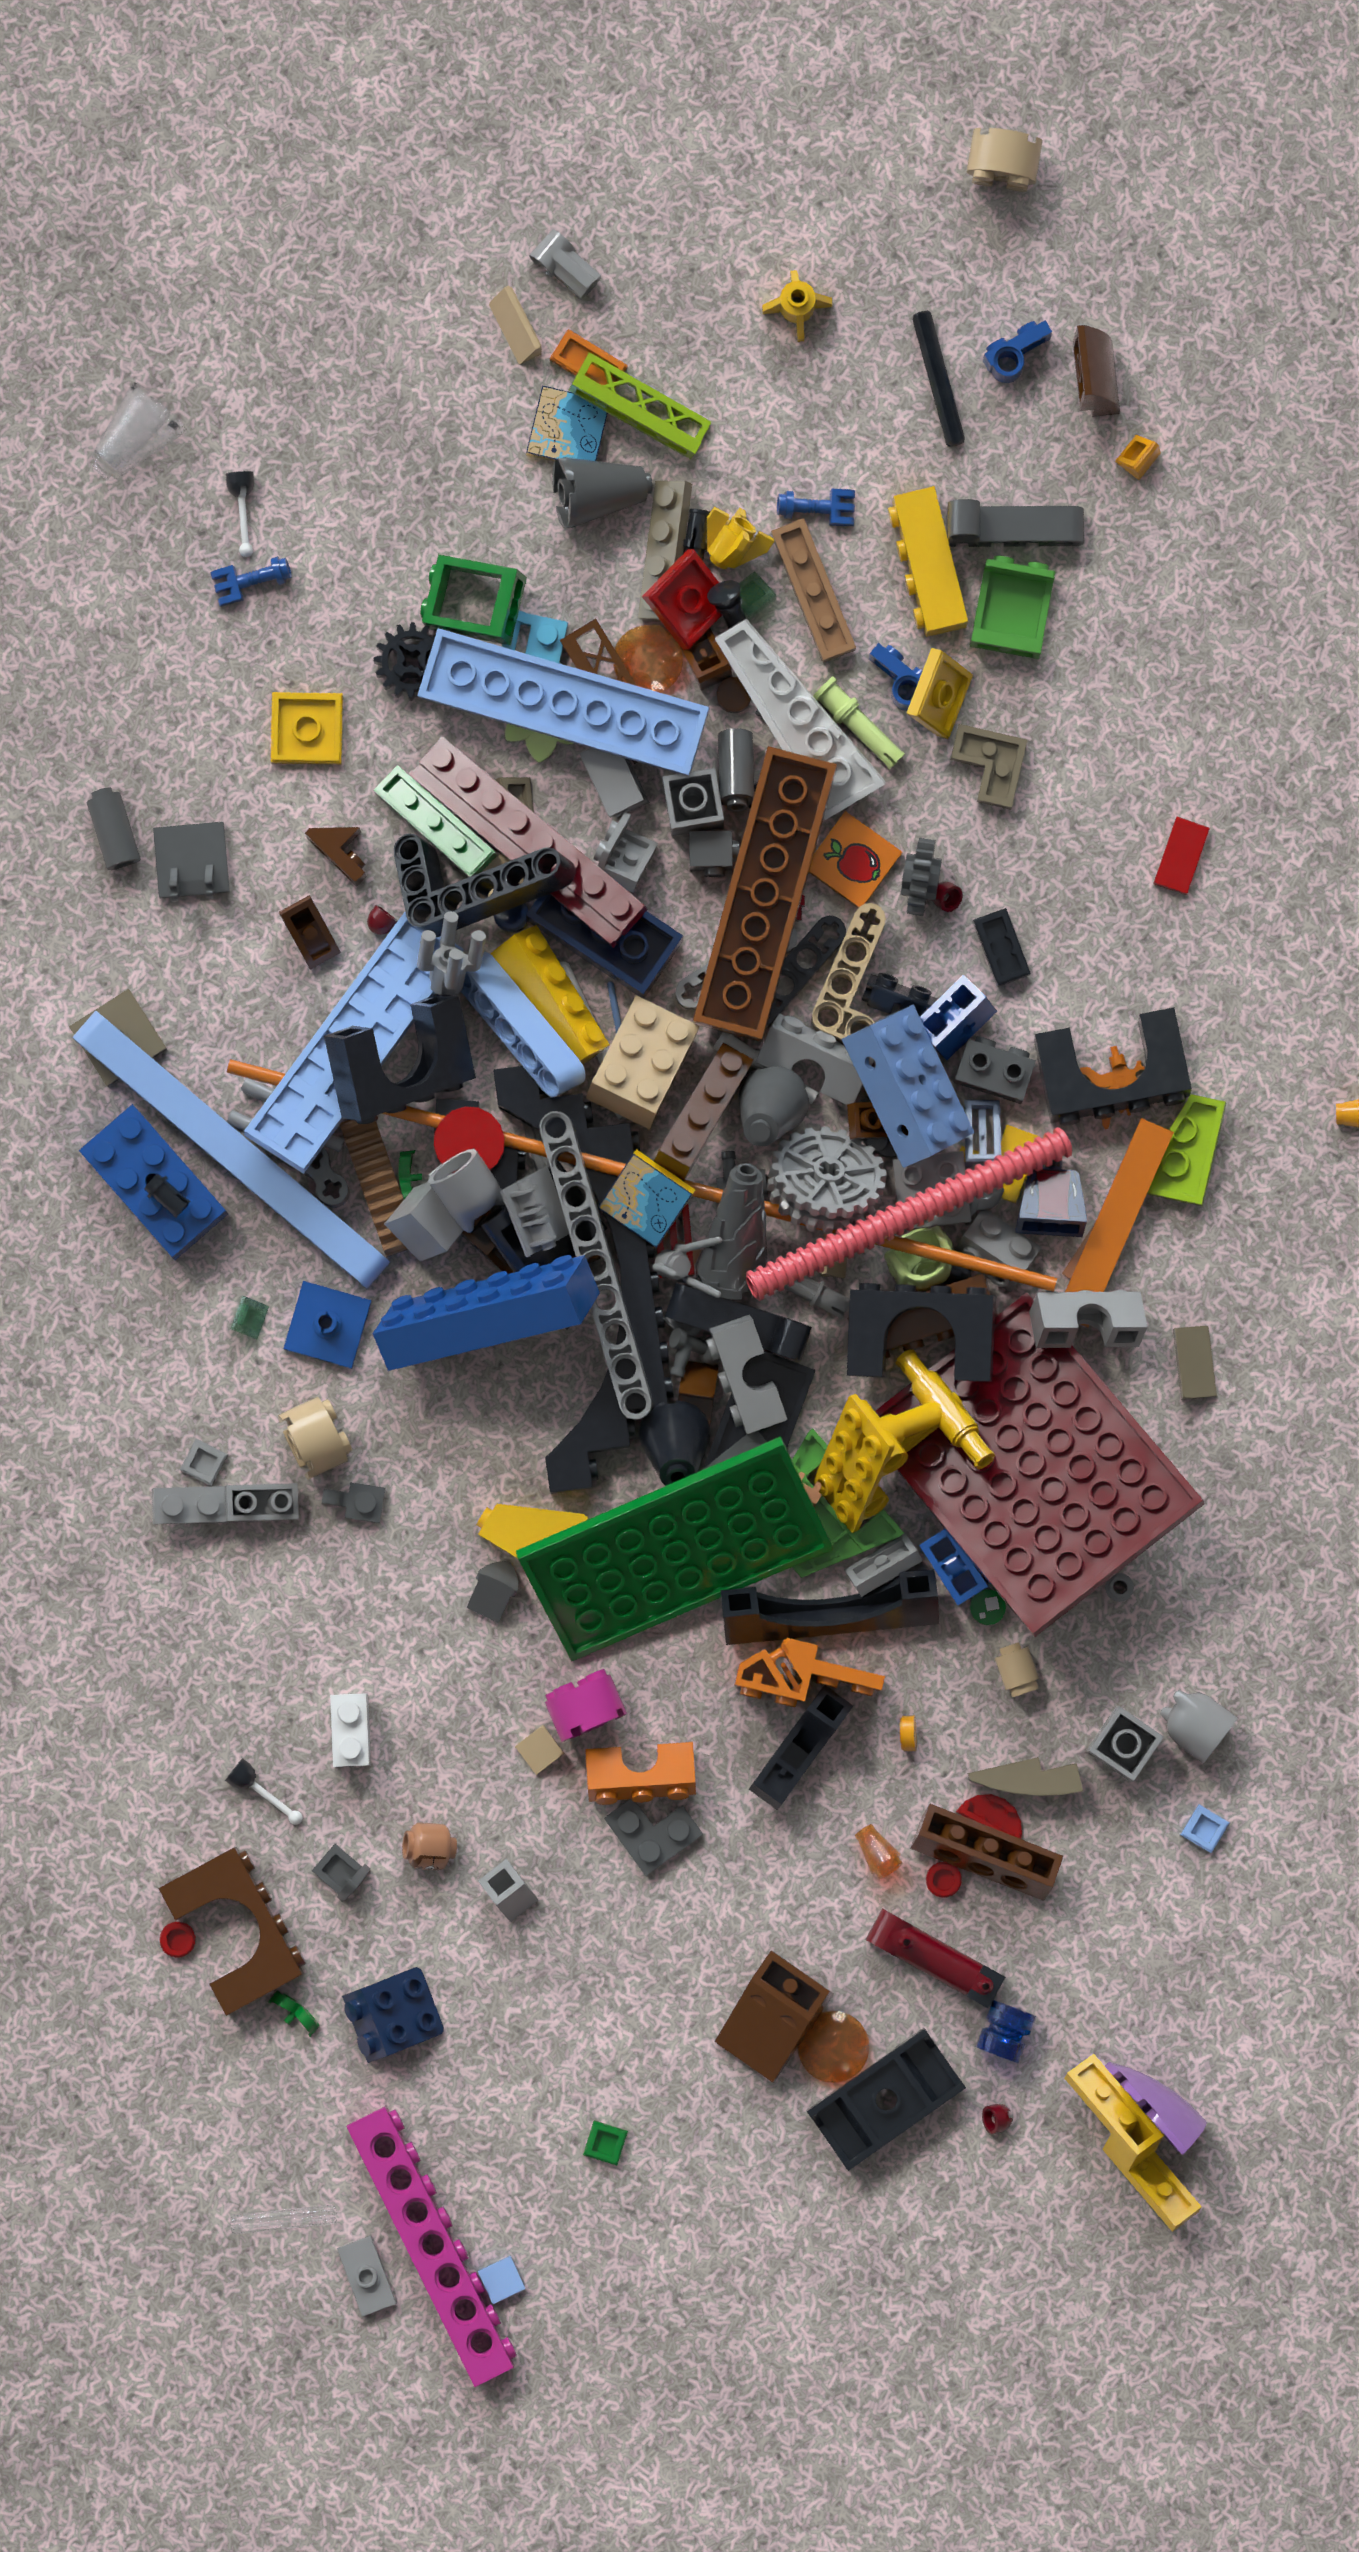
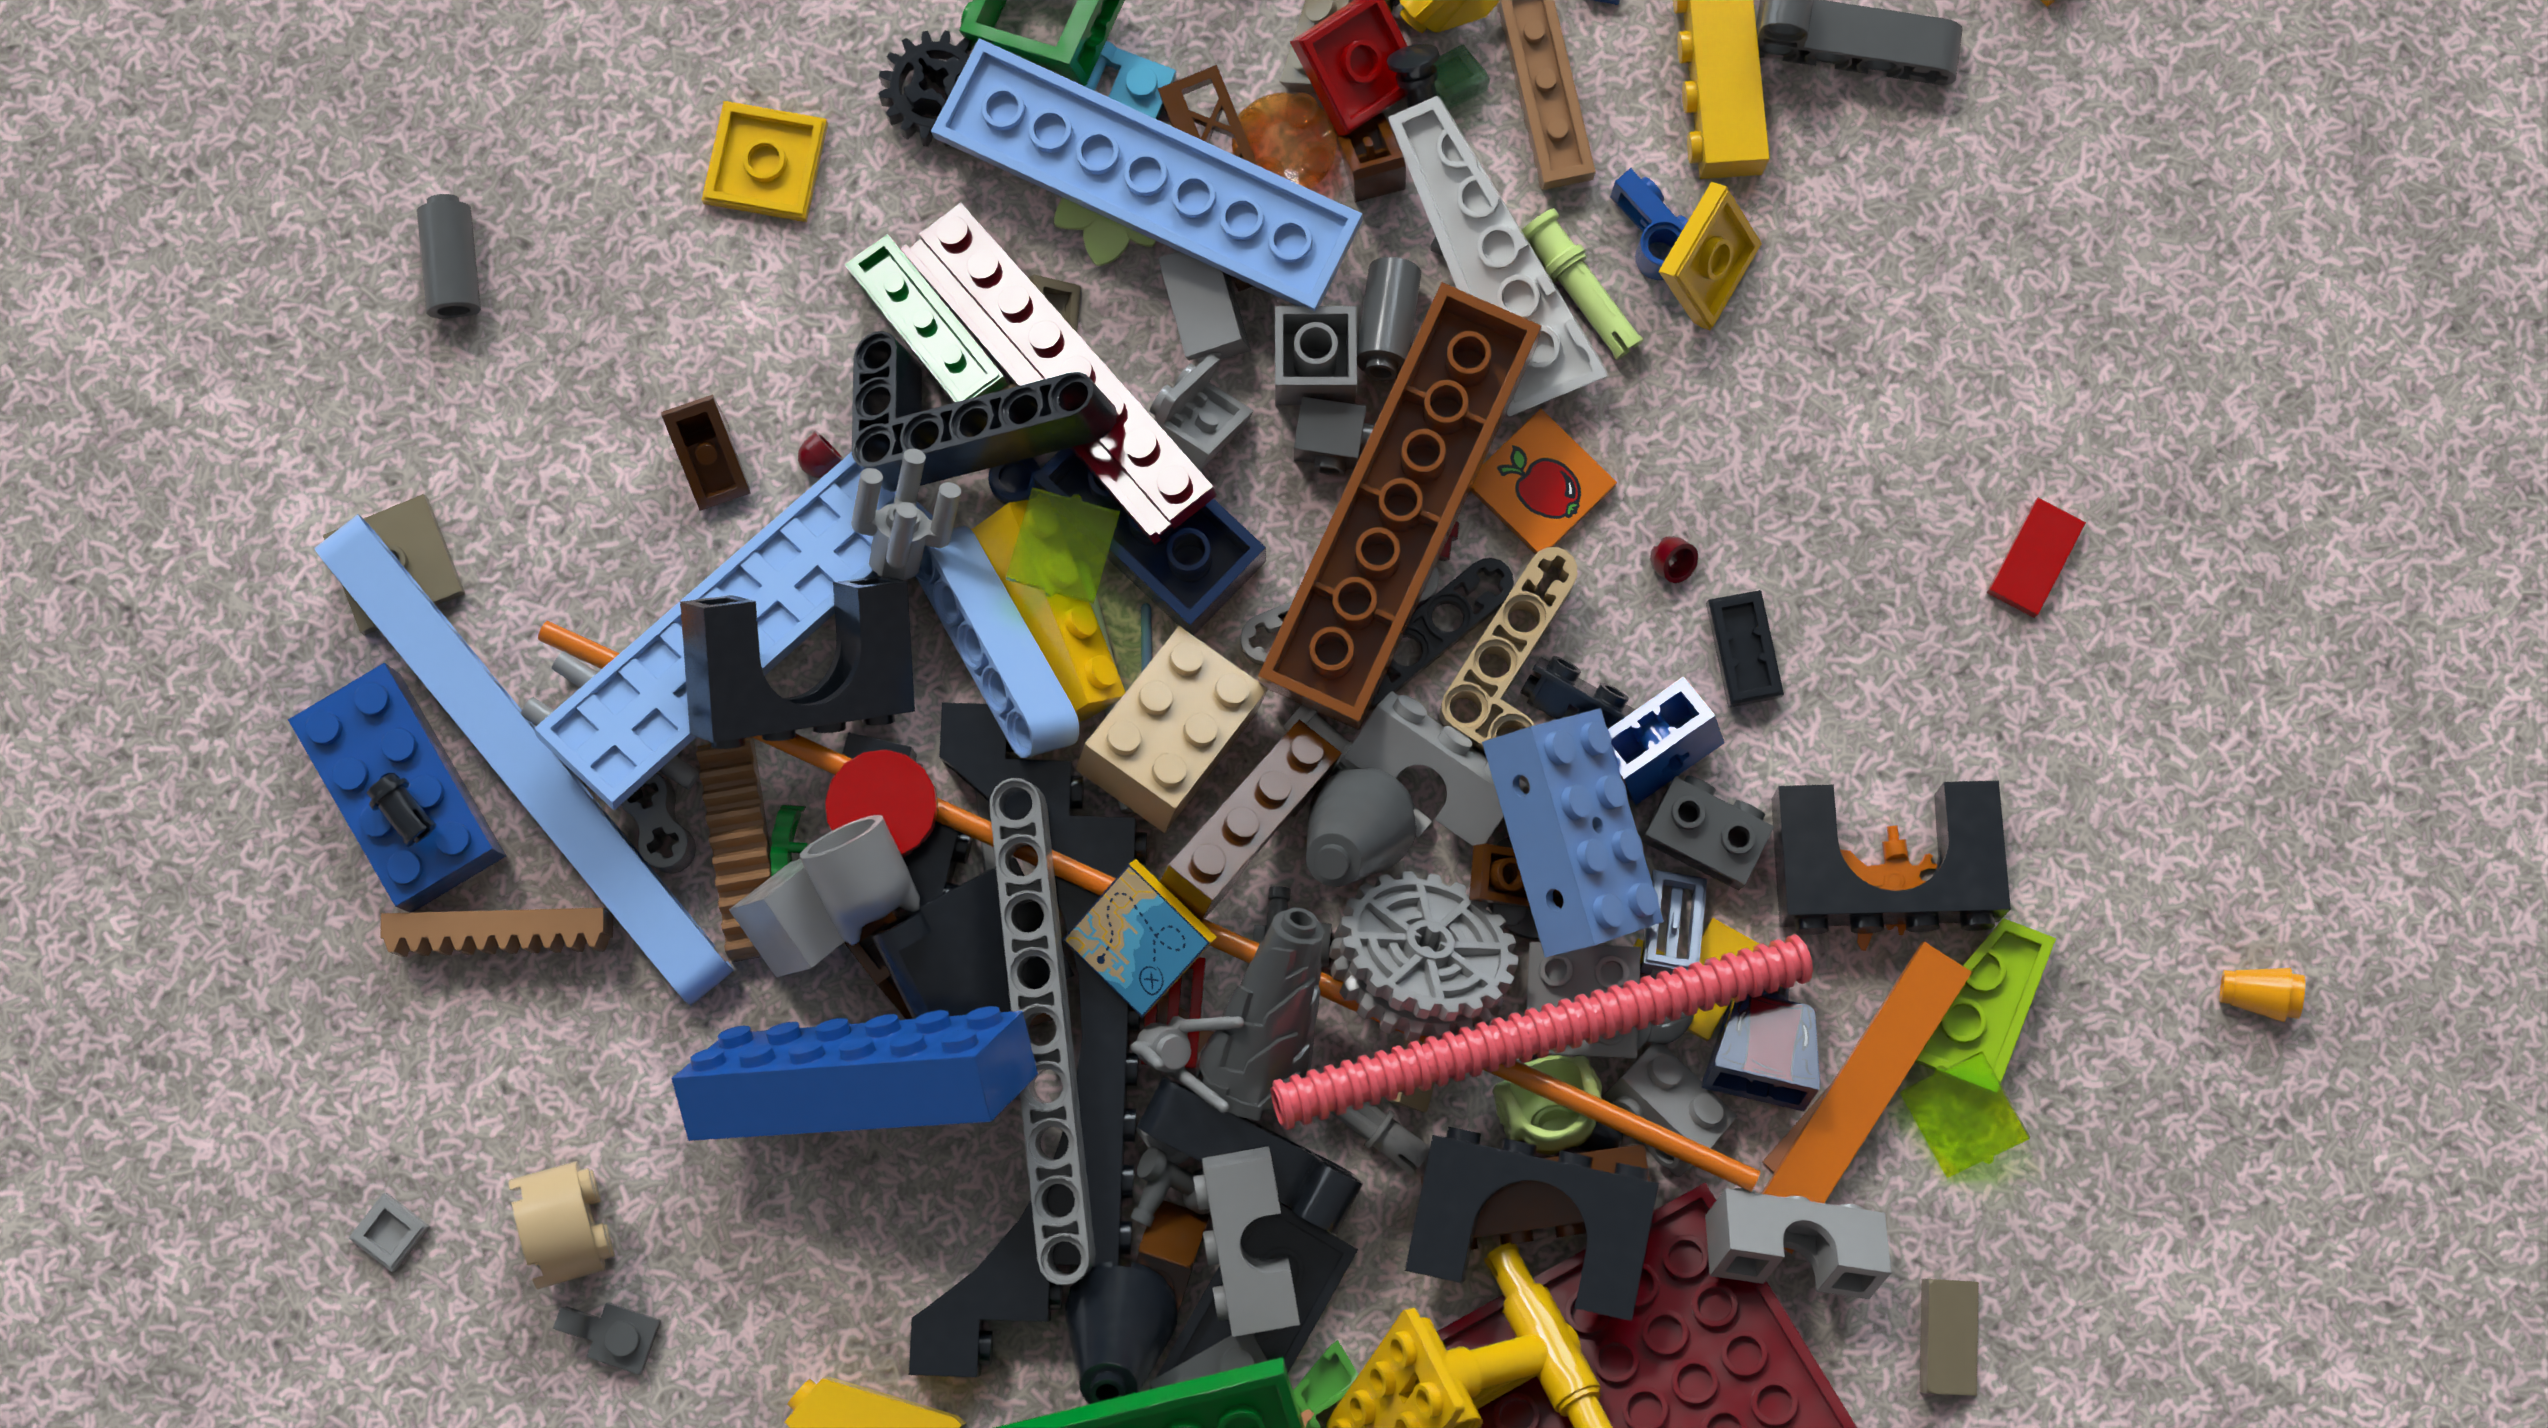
camera: 10 degrees right, 5 degrees down
light grey slope [152,1483,299,1525] -> none
dark grey plate [153,822,230,902] -> none
clear green slope [228,1296,269,1339] -> none
blue tile [283,1281,372,1369] -> none
reddish brown slope [305,827,366,887] -> none
light grey hinge [500,1166,569,1257] -> none
reddish brown tile [717,677,751,713] -> none
dark grey gear [900,838,942,916] -> none
dark tan plate [950,724,1027,810] -> none
bright green panel [970,555,1056,659] -> none
none -> medium nougat gear [380,908,613,957]
none -> clear neon green piece [1006,487,1120,604]
none -> clear neon green piece [1900,1051,2030,1178]

